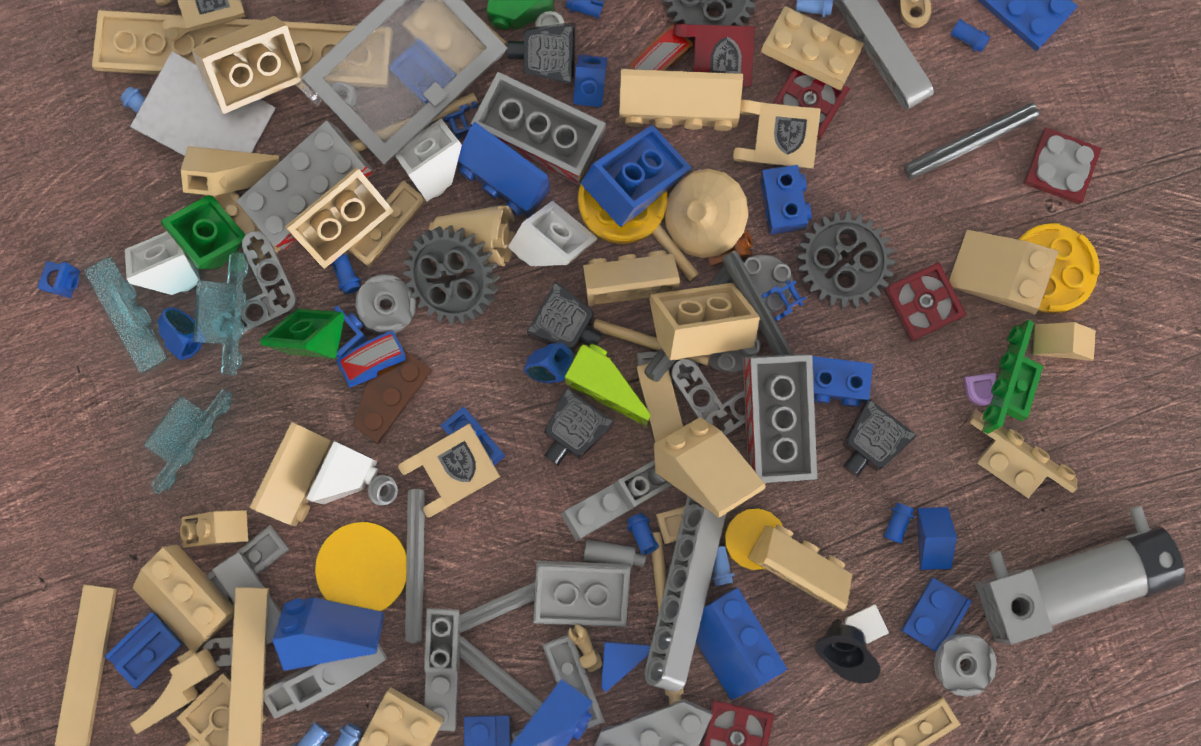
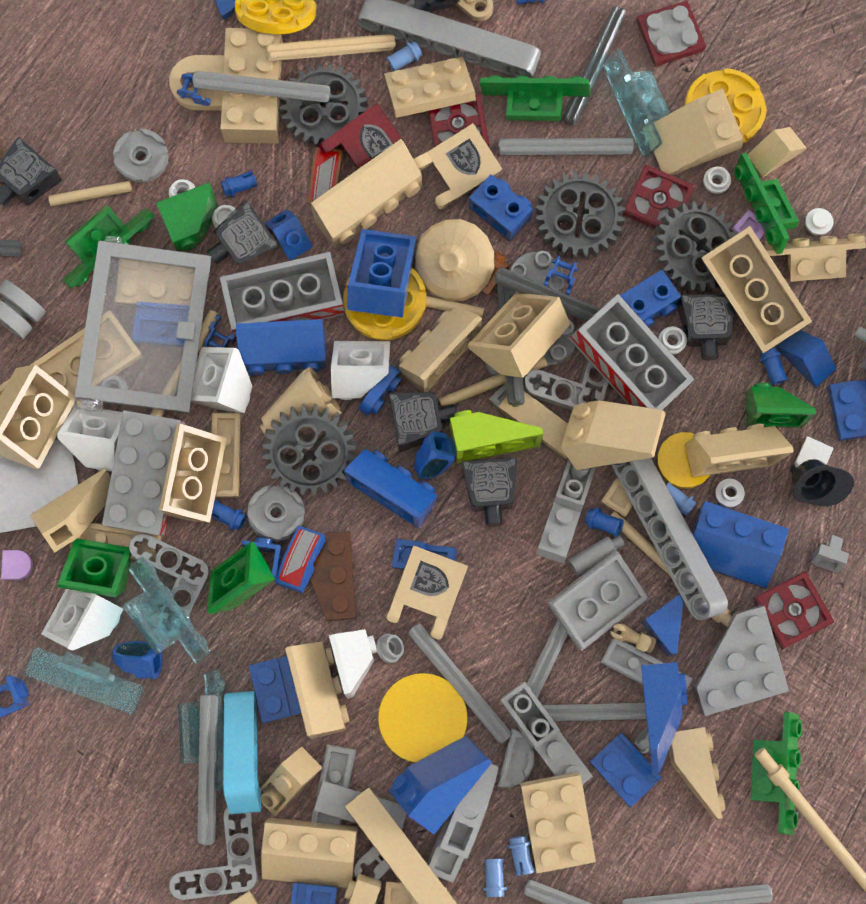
camera: 40 degrees left, 5 degrees down
none -> lavender tile [1,550,33,580]
none -> white slope [58,405,123,471]
none -> light grey beam [169,807,258,900]
none -> light grey axle [197,694,218,845]
none -> medium azure beam [223,691,261,814]
none -> blue plate [249,656,302,724]
none -> blue slope [344,449,438,529]
none -> blue plate [358,365,402,416]
none -> green bracket [480,75,591,121]
none -> light grey axle [498,138,634,155]
none -> light grey tile [498,728,534,788]
none -> clear light blue bracket [603,50,670,157]
none -> dark grey gear [652,202,738,293]
none -> white plate [658,327,687,355]
none -> tan slope [701,226,812,353]
none -> white plate [703,167,731,194]
none -> white plate [715,479,745,508]
none -> green slope [746,383,816,428]
none -> white plate [805,208,833,236]
none -> light grey tile [810,535,849,573]

